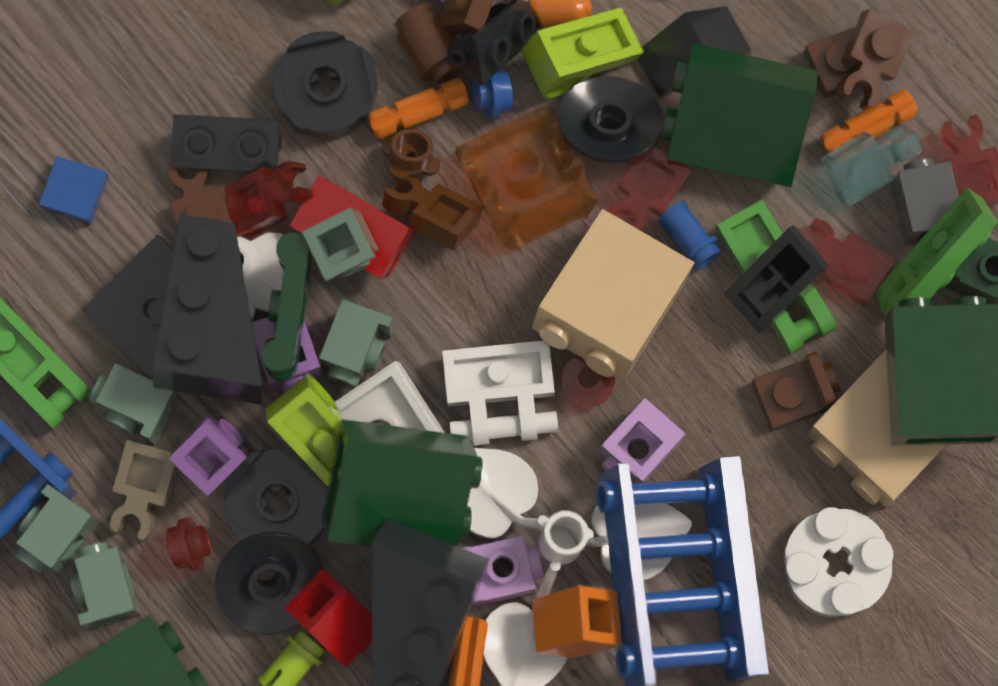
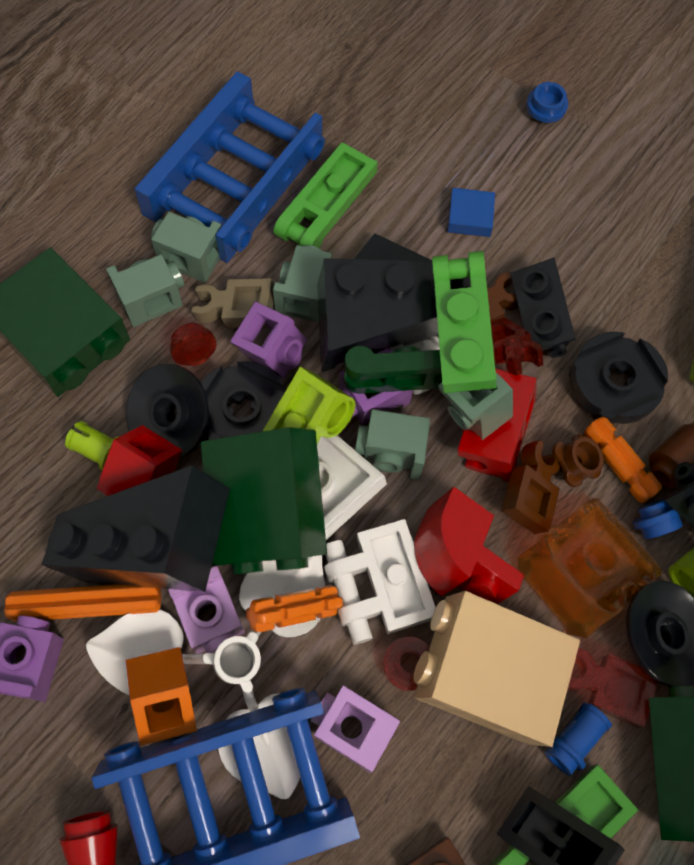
camera: 75 degrees right, 10 degrees down
none -> orange axle [245,585,343,632]
none -> red brick [414,487,524,604]
none -> bright green plate [432,250,497,393]

